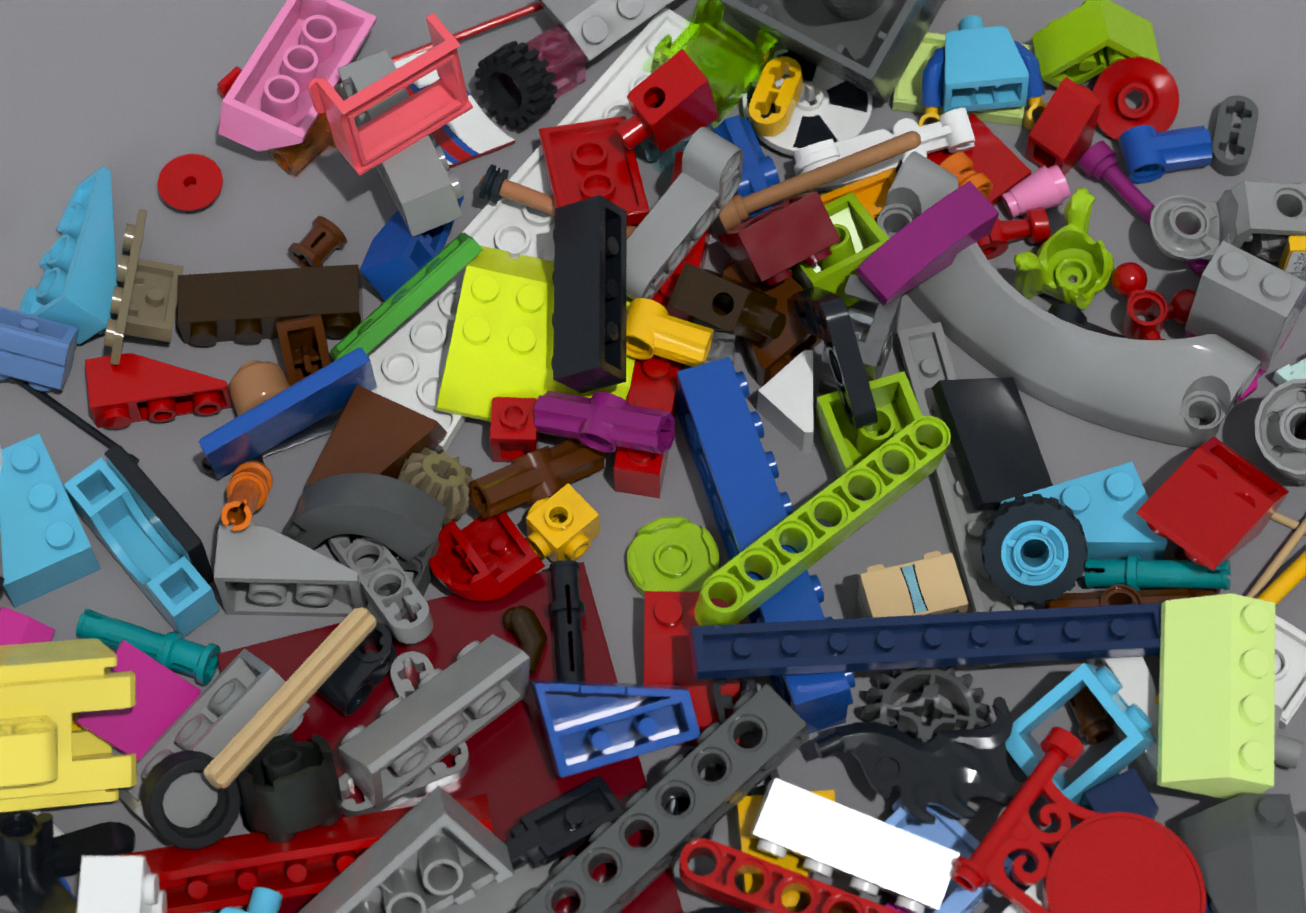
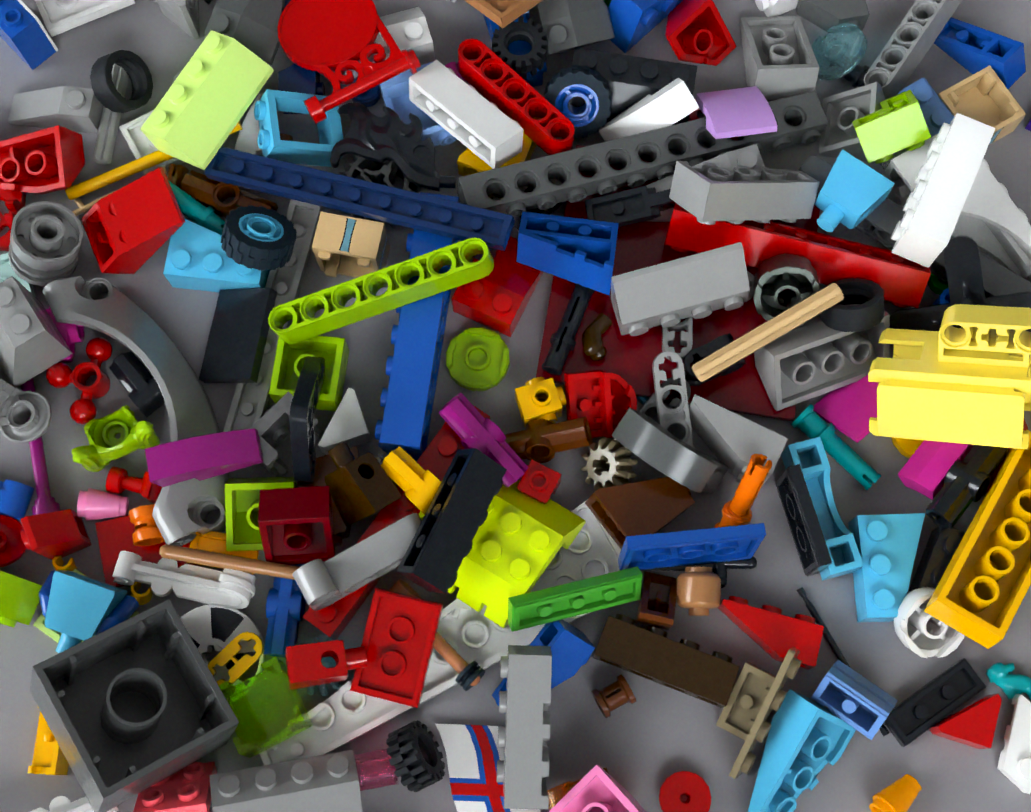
camera: 155 degrees left, 10 degrees up
coral piece [308,13,473,176] -> none

